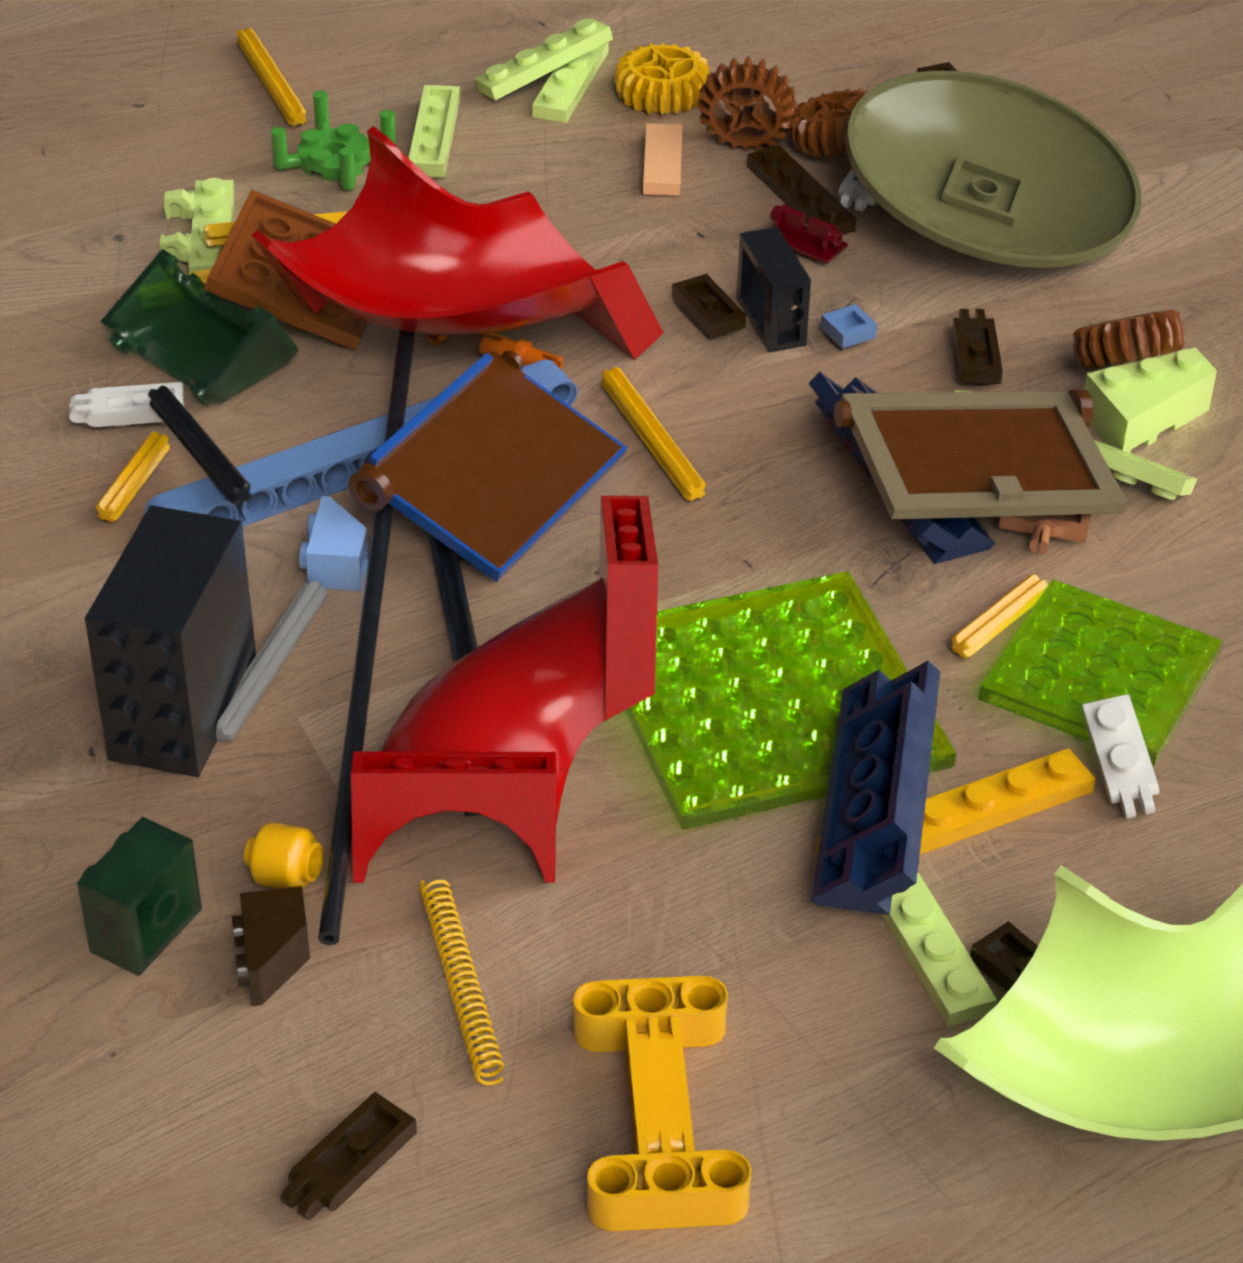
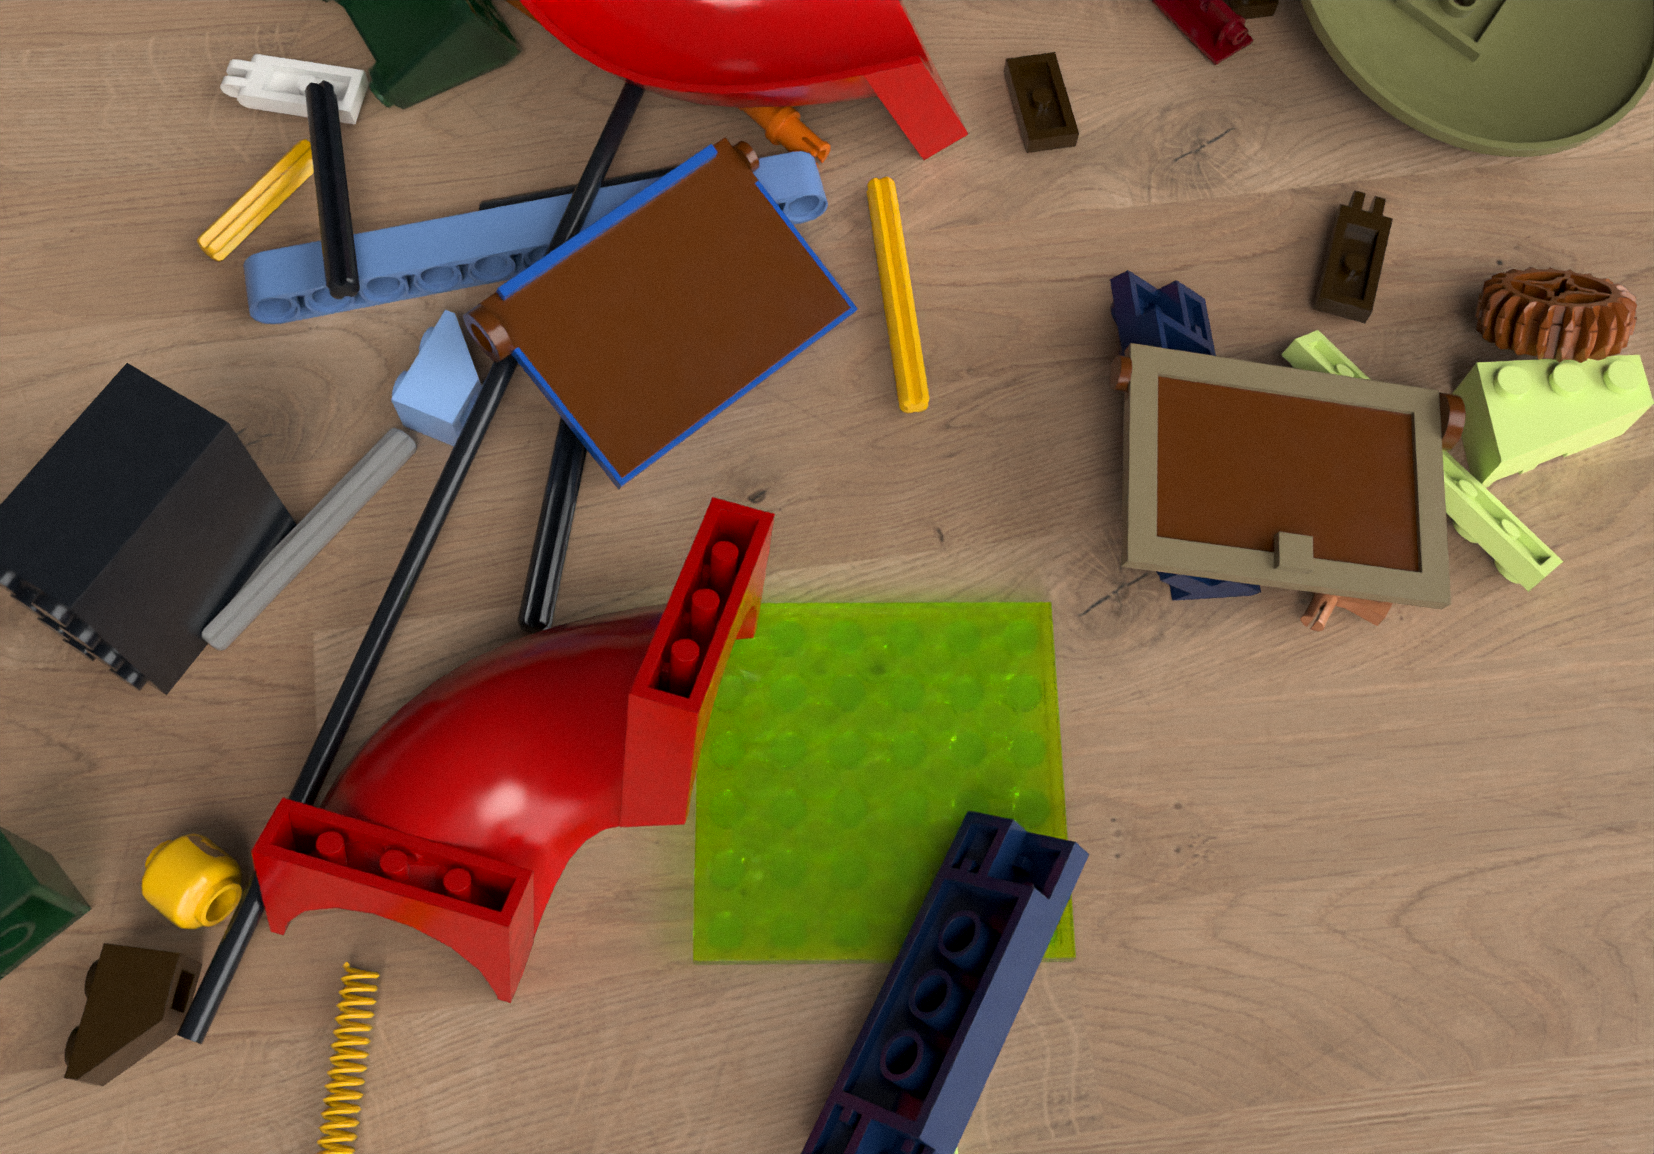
camera: 15 degrees right, 25 degrees up
black window [736,227,811,353] -> none
yellow plate [816,748,1096,855] -> none
medium blue plate [821,304,877,349] -> none
yellow axle [950,574,1048,658] -> none
clear neon green plate [978,579,1223,766] -> none
white hinge [1082,694,1159,819] -> none

